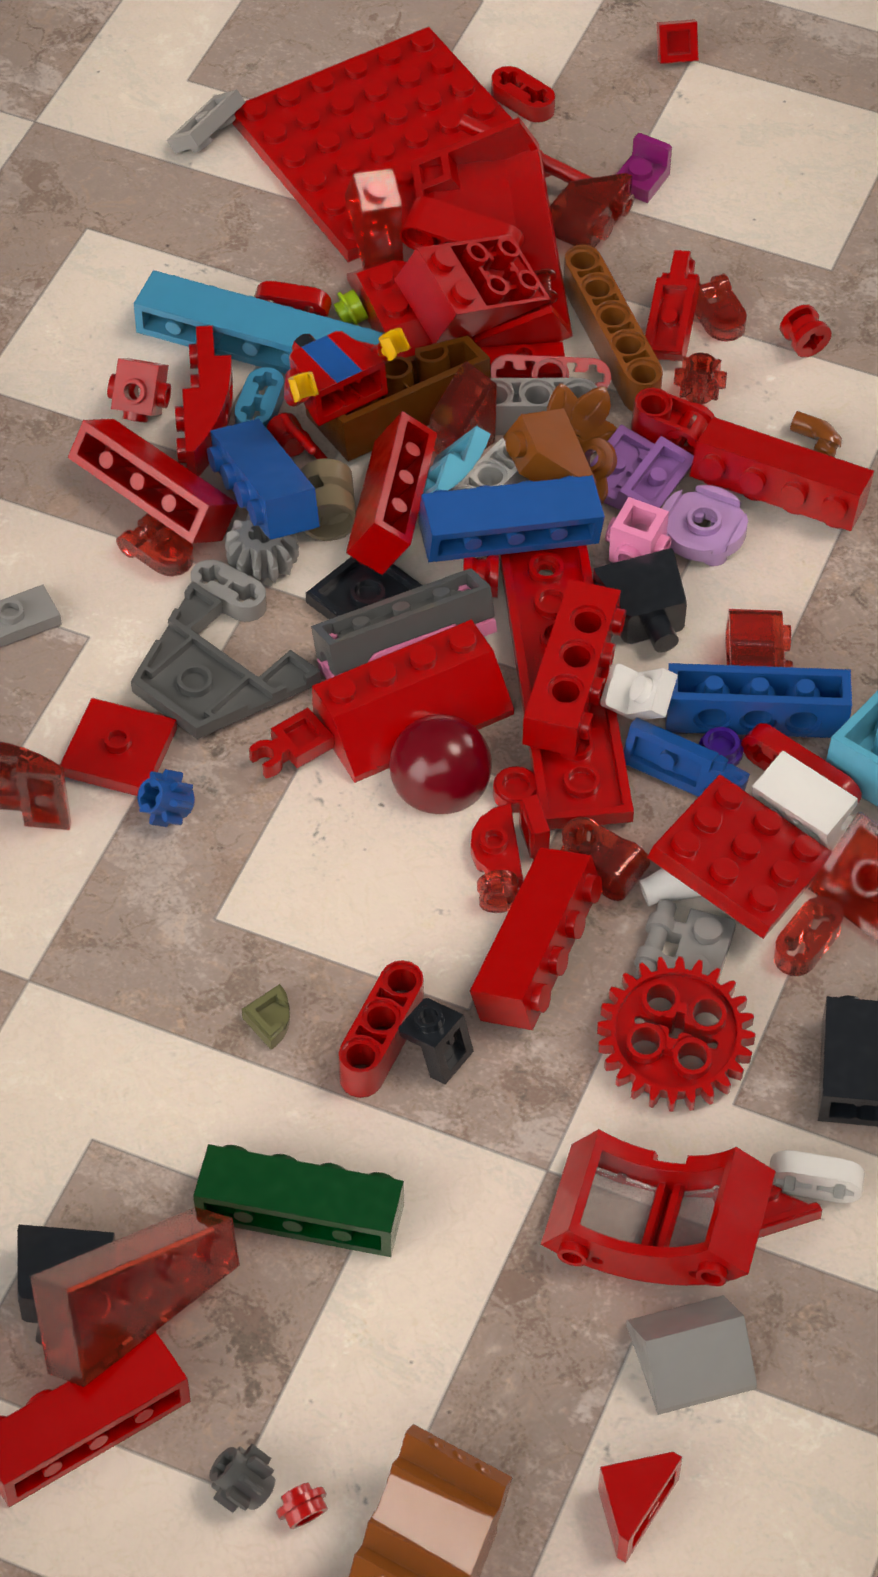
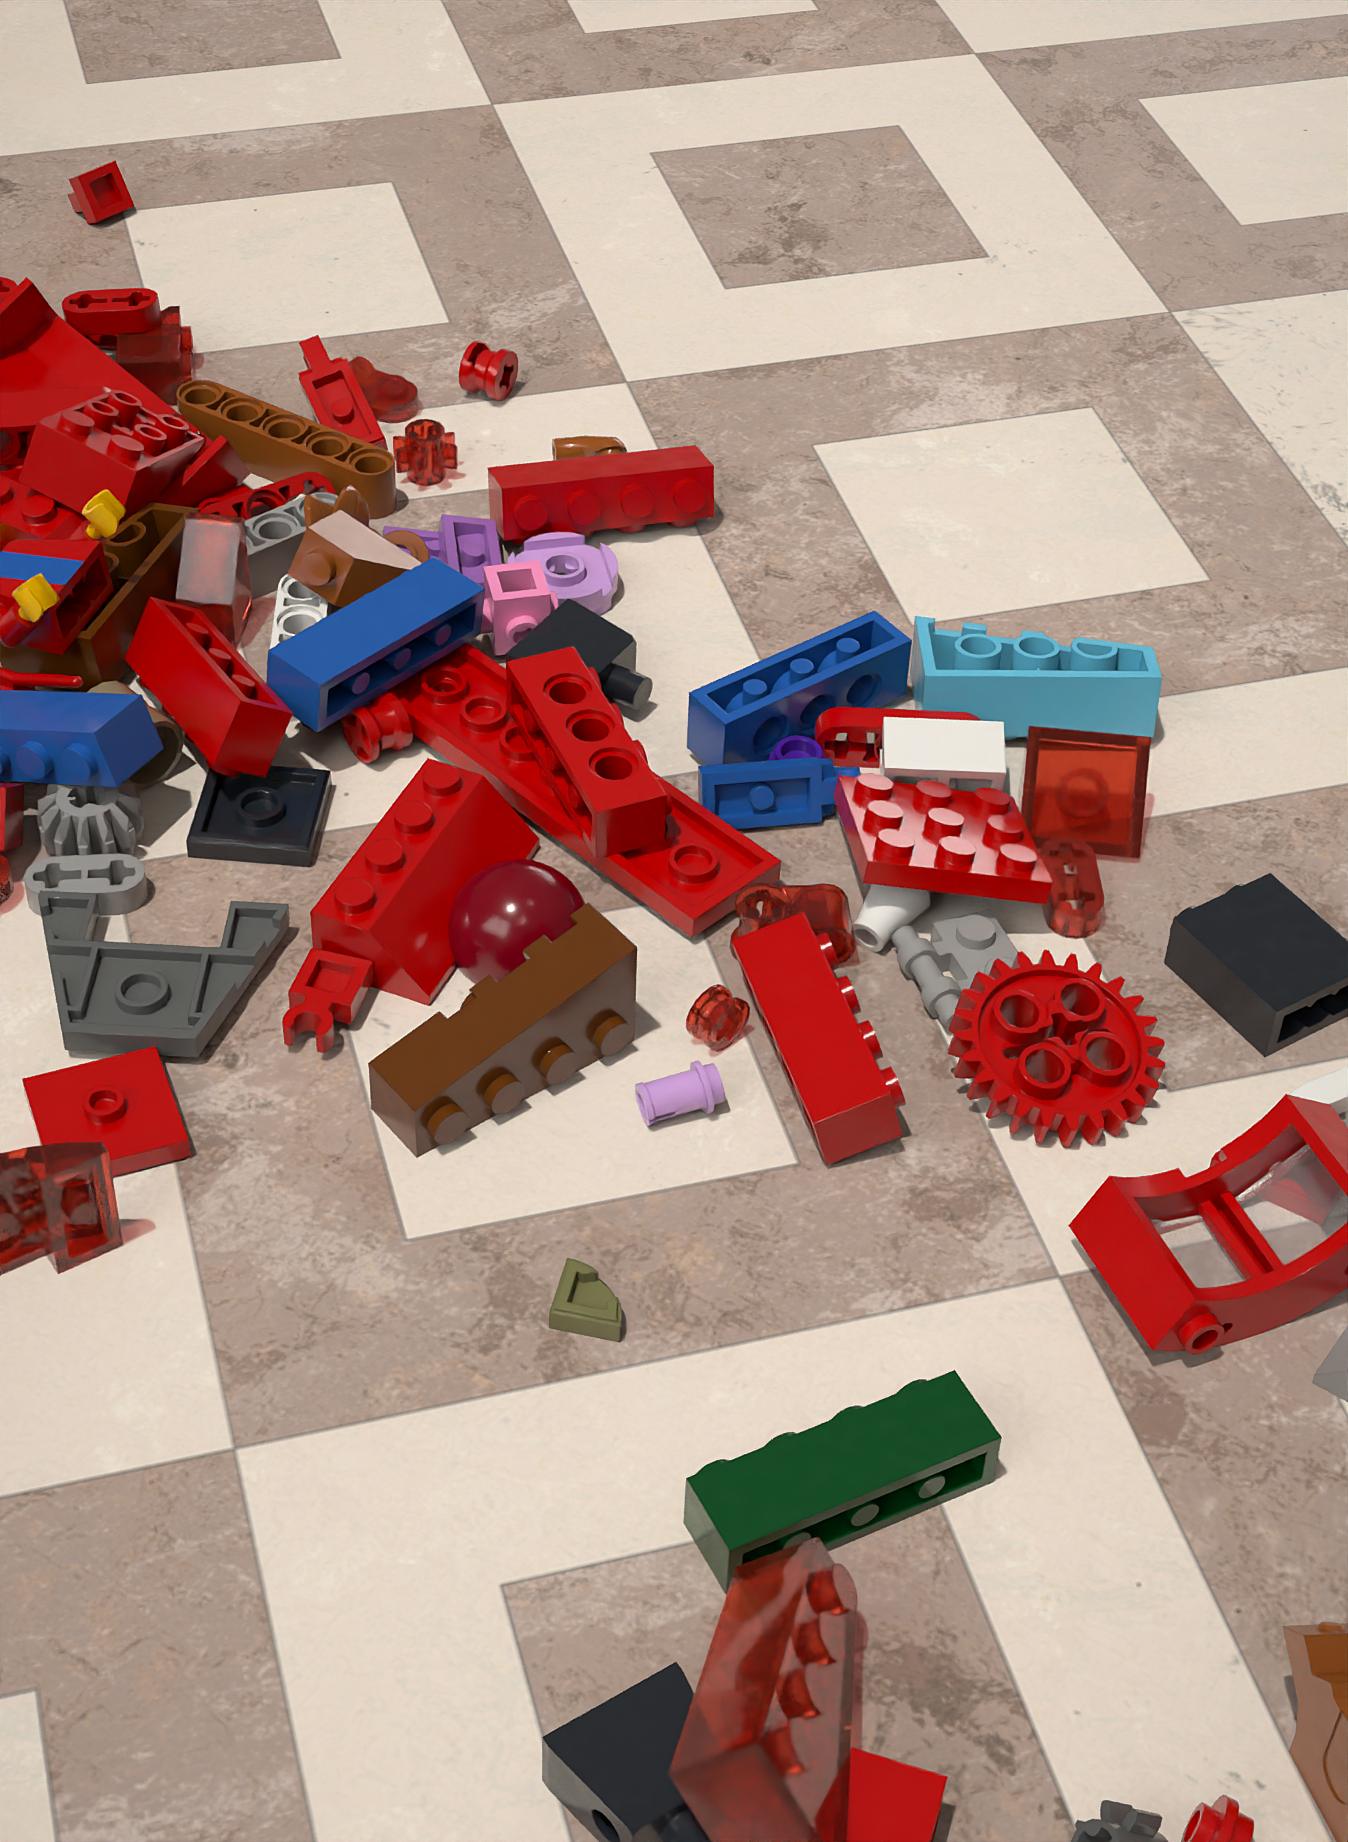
camera: 40 degrees left, 10 degrees down
blue gear [137,769,195,827] -> none
dark grey piece [311,568,497,679] -> none
red beam [339,960,424,1098] -> none
black bracket [398,998,474,1085] -> none
medium azure slope [423,426,491,494] -> none
red plate [471,803,523,888] -> none
red tile [493,766,537,813] -> none
red tile [519,794,550,860] -> none
white bracket [600,663,678,721] -> none
magenta bracket [613,132,672,203] -> none
red piece [631,387,715,455] -> none
clear red brick [725,609,793,667] -> none
none -> red beam [61,288,162,335]
none -> reddish brown wedge [368,902,637,1158]
none -> lavender pin [635,1061,725,1126]

